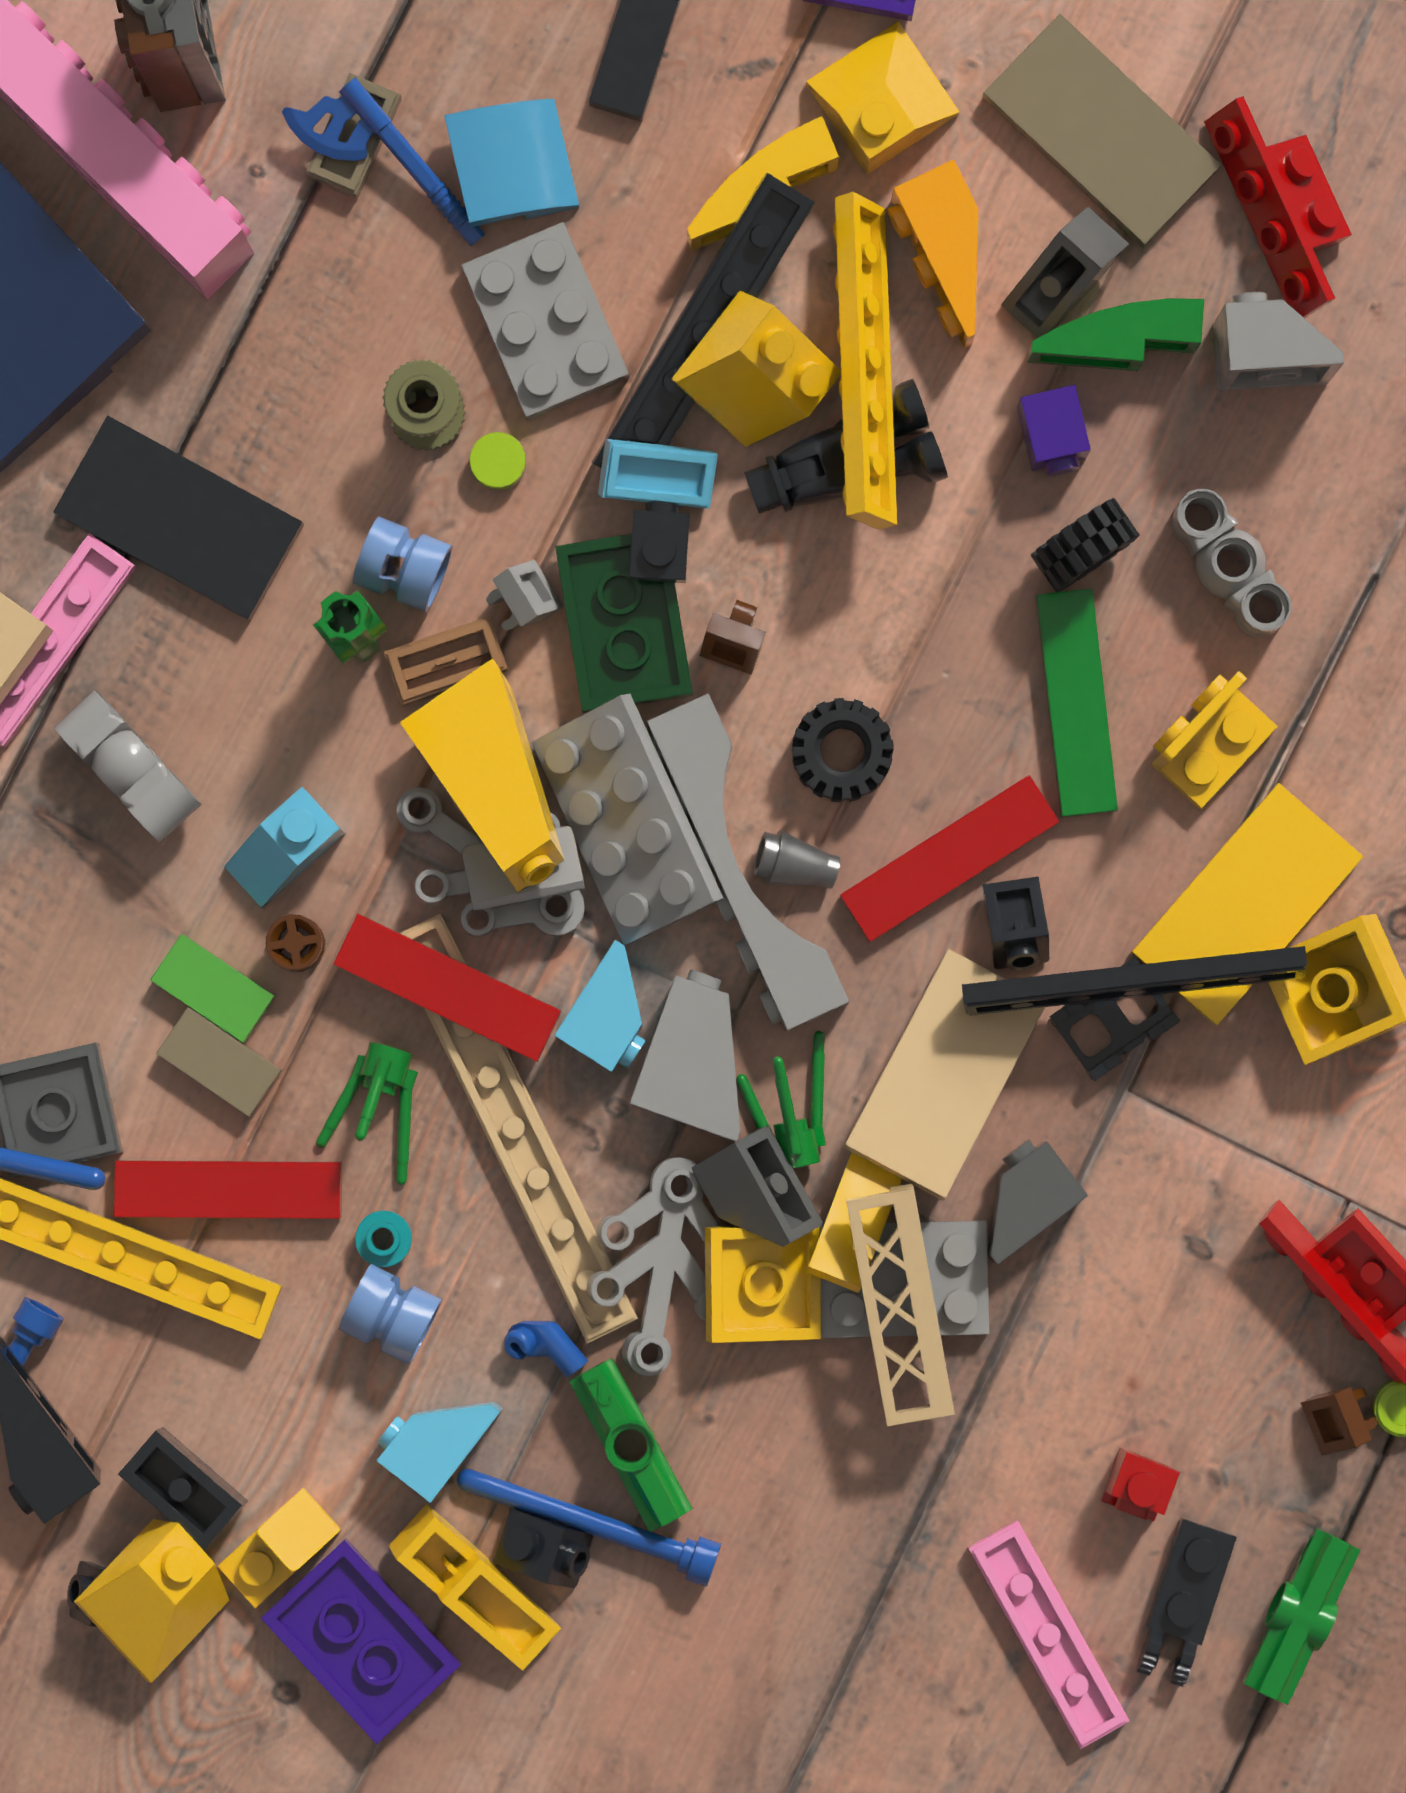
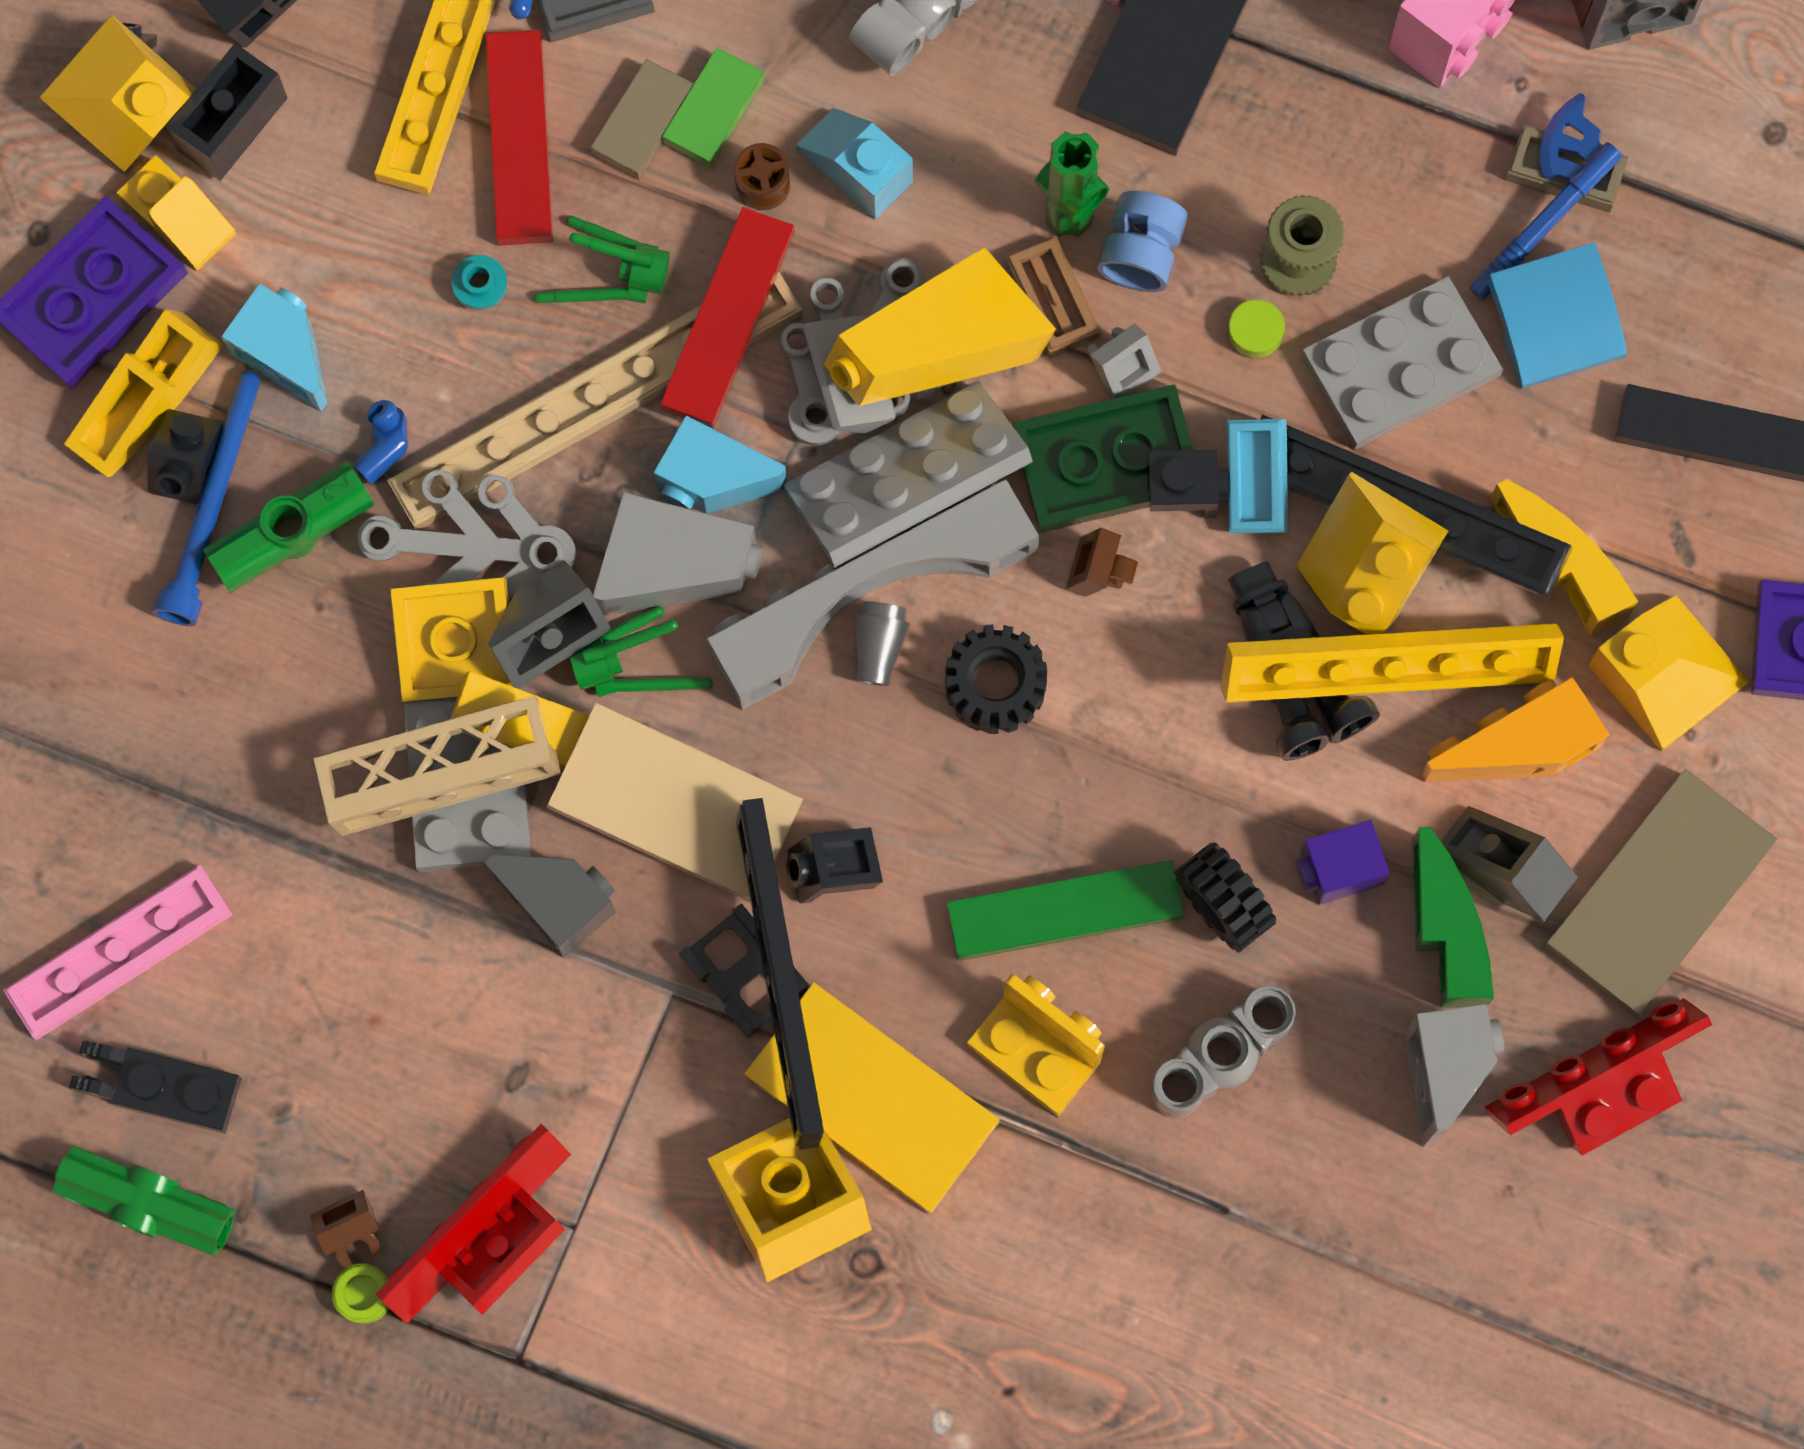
camera: 85 degrees right, 10 degrees down
medium blue wheel [338,1264,442,1365] -> none
red tile [840,775,1060,943] -> none
red brick [1100,1448,1180,1521] -> none

